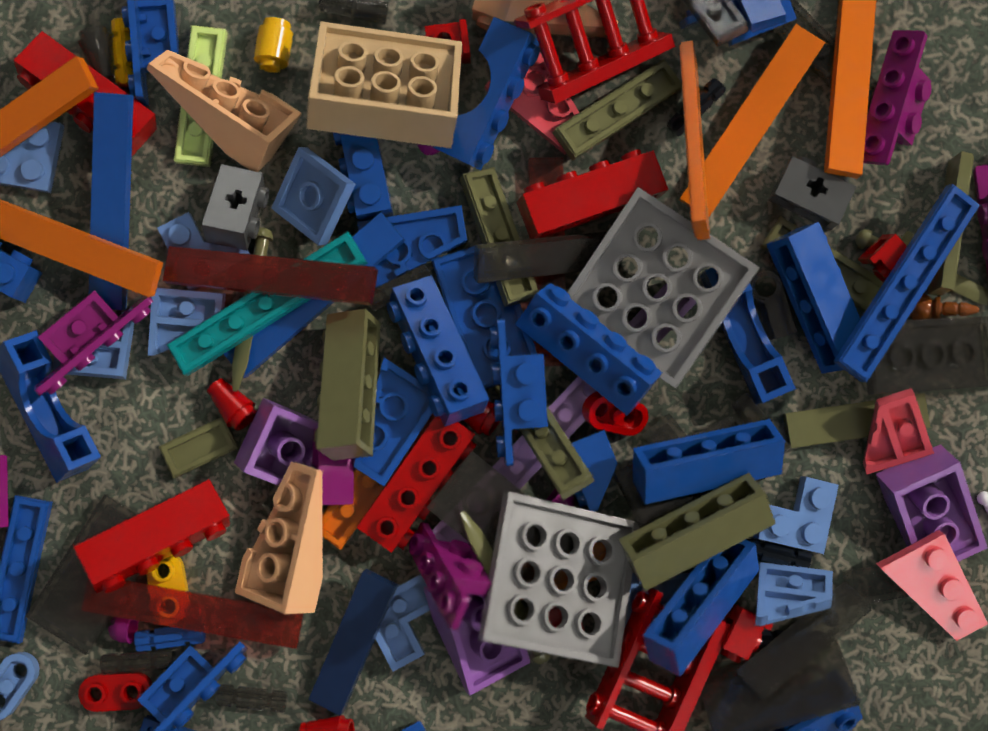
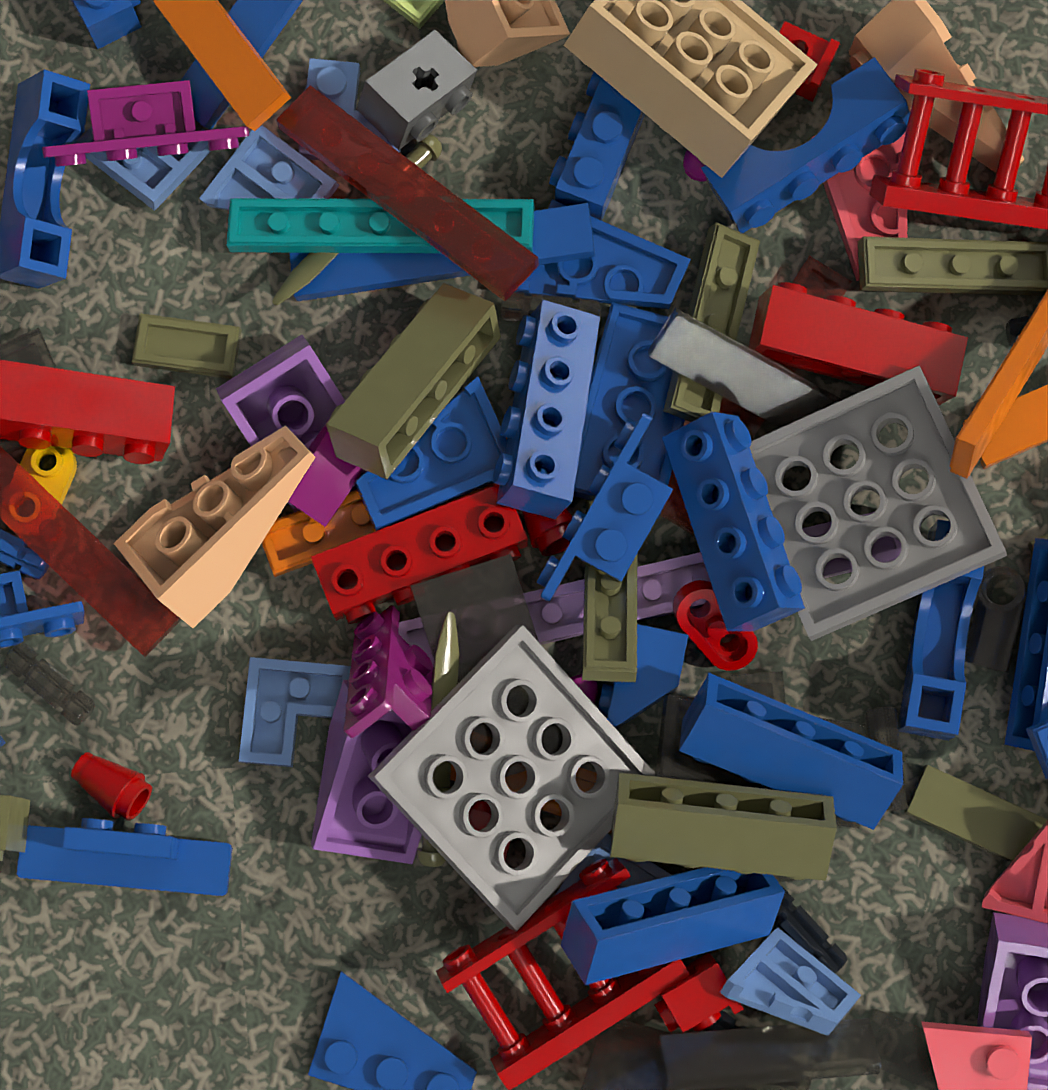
camera: 35 degrees right, 5 degrees down
red cone [207,378,257,431] -> none
medium blue plate [271,147,356,245] -> none
dark blue tile [309,569,398,716] -> none
medium blue plate [753,476,839,554] -> none

